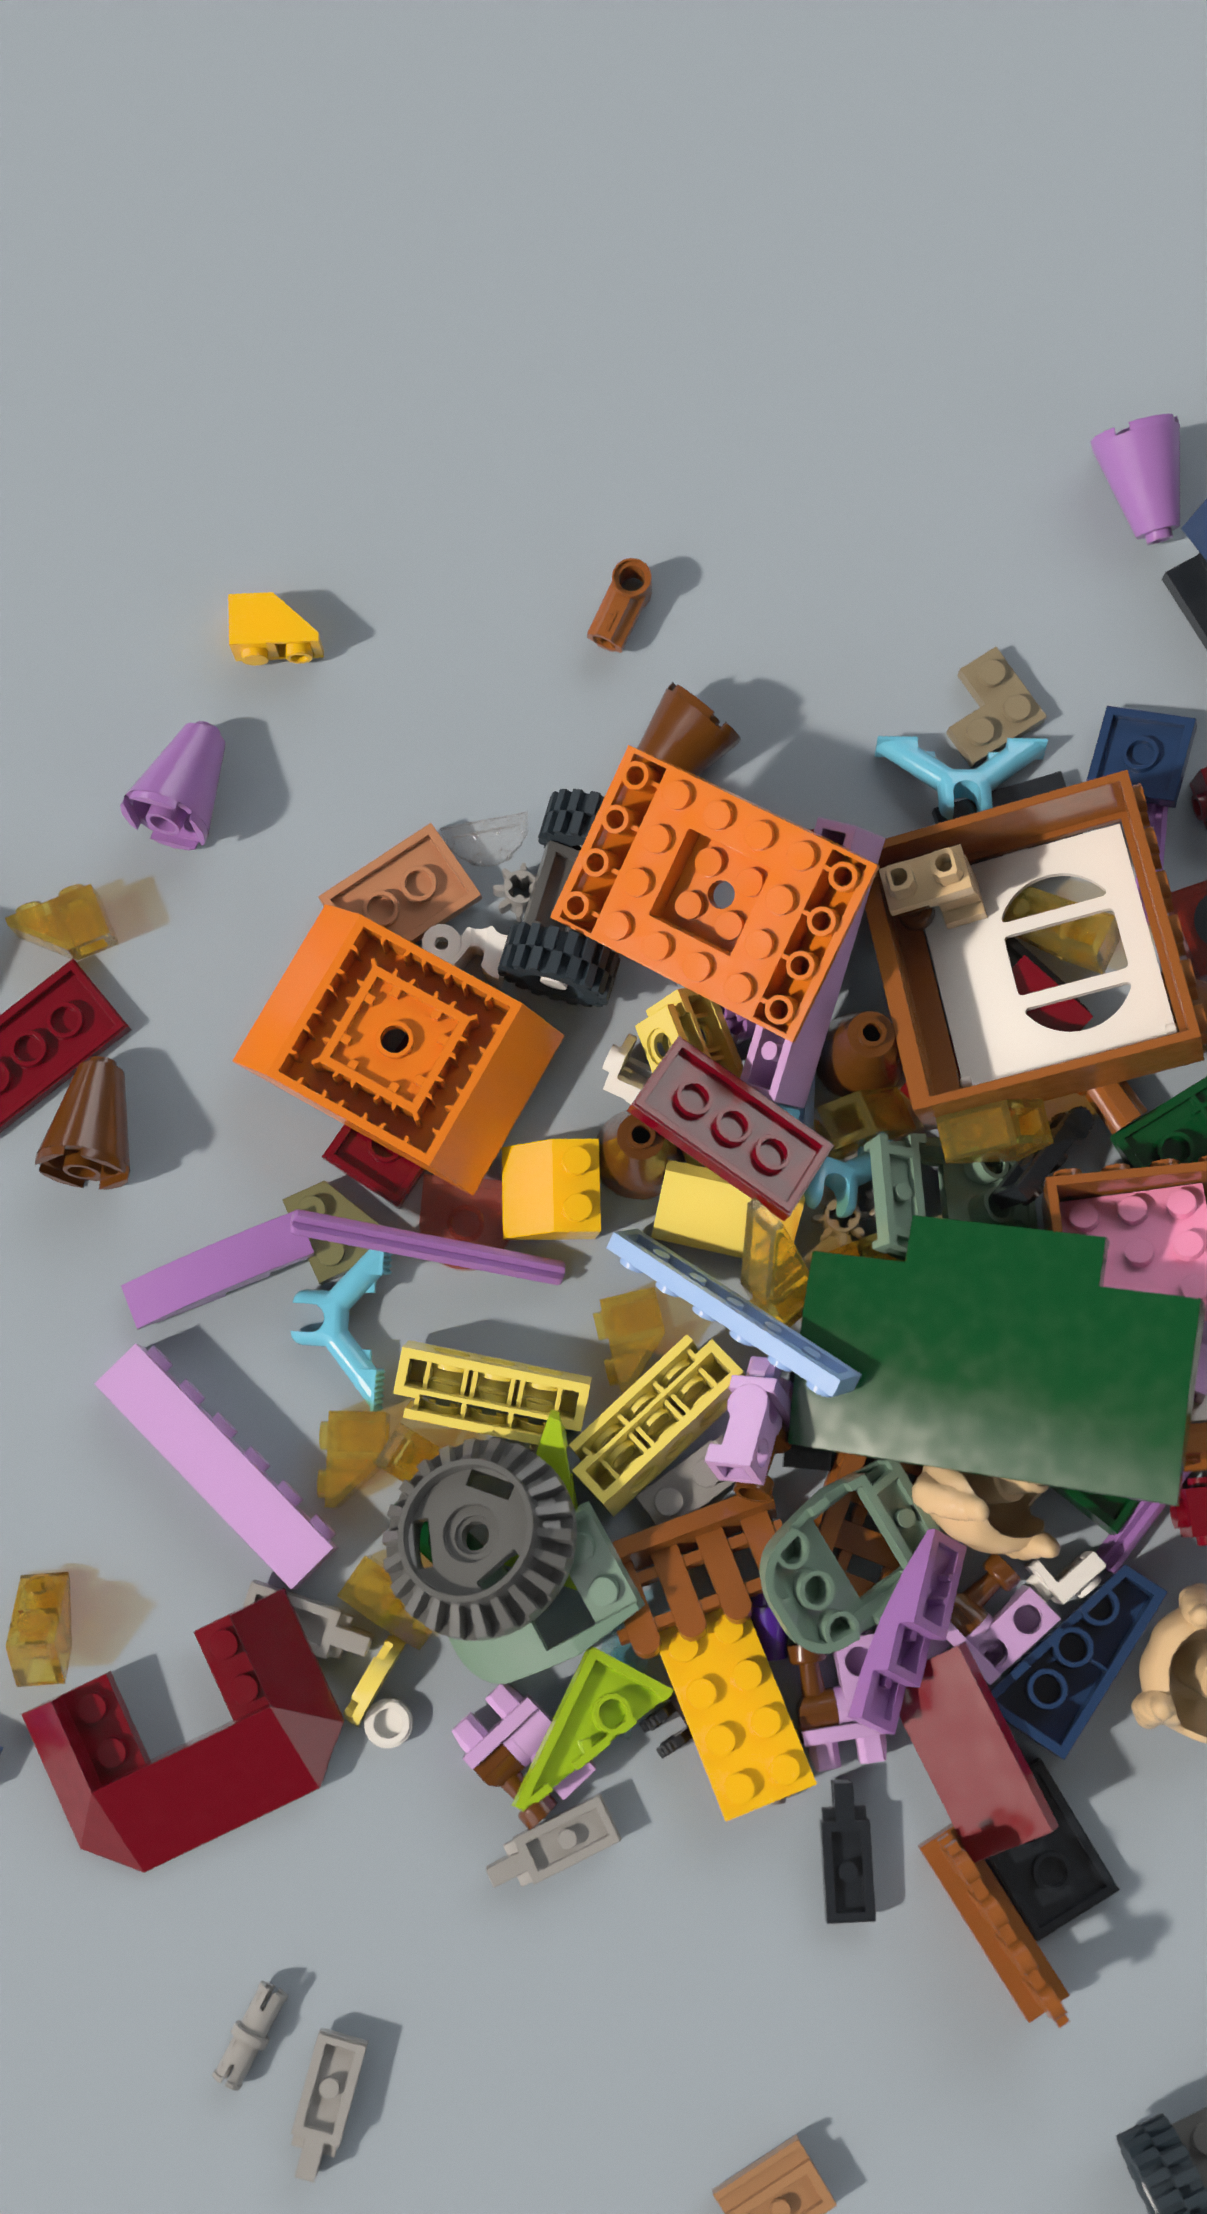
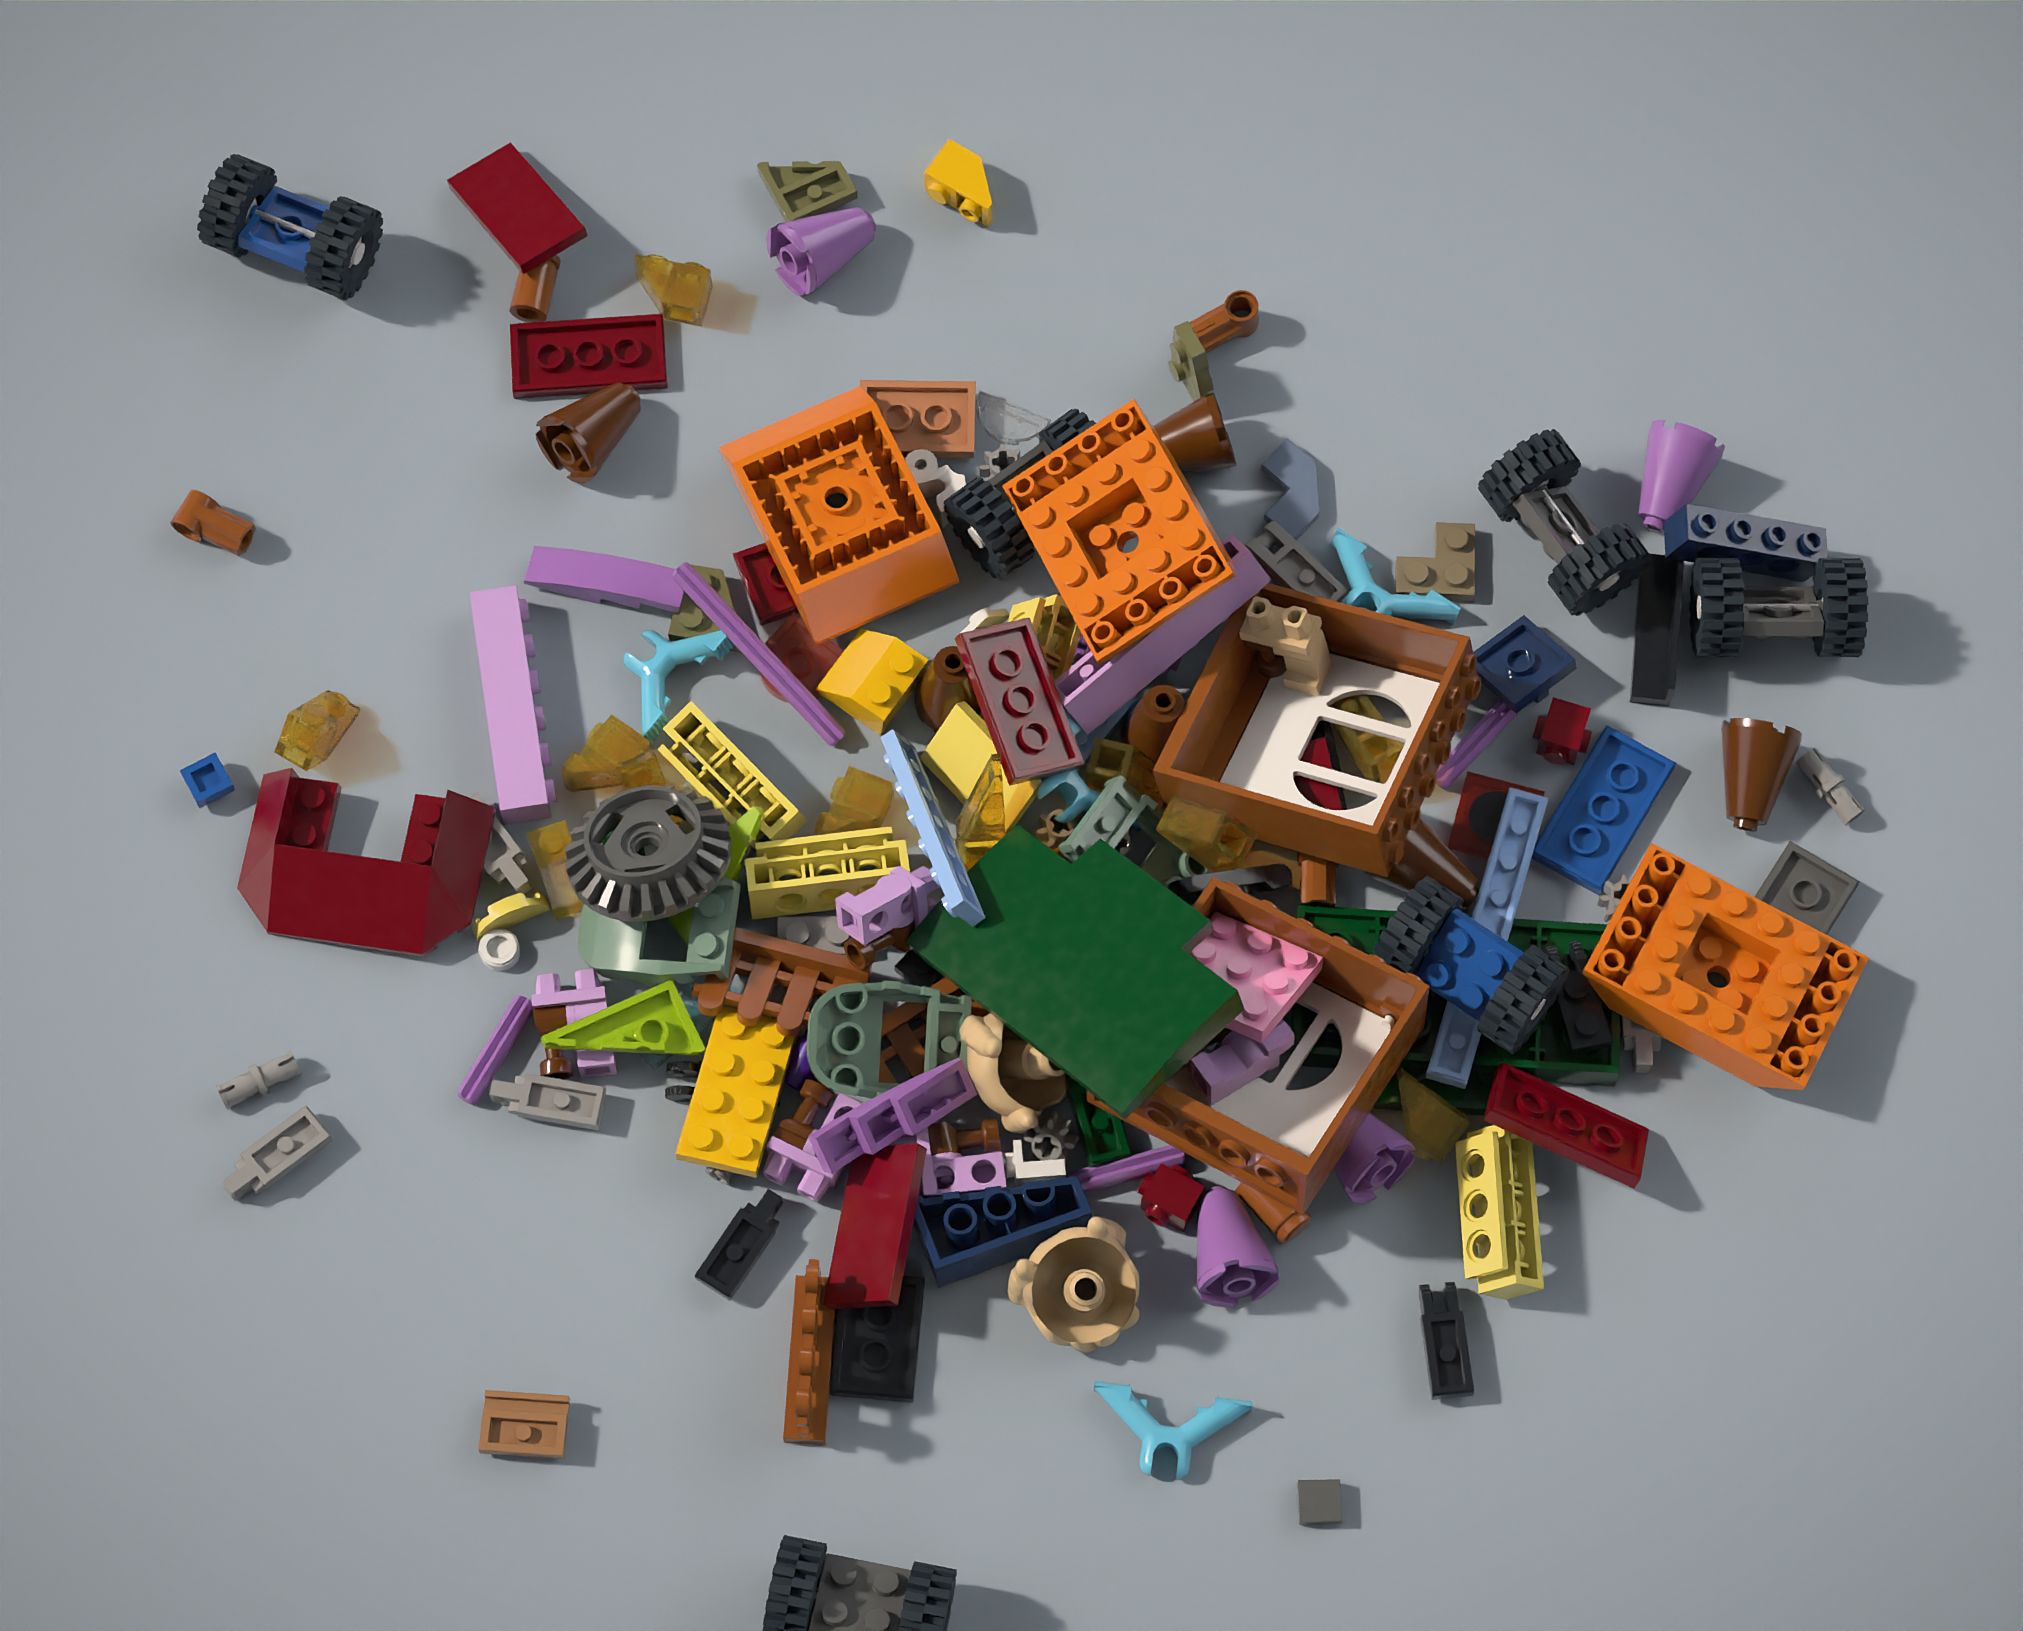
camera: 35 degrees right, 10 degrees down
none -> medium lavender axle [457,995,533,1105]
none -> olive wing [757,161,858,222]
none -> light grey gear [1024,1111,1079,1162]
none -> olive wing [1169,321,1214,401]
none -> light grey plate [1244,521,1349,603]
none -> sand blue tile [1261,438,1320,540]
none -> black plate [1478,429,1652,616]

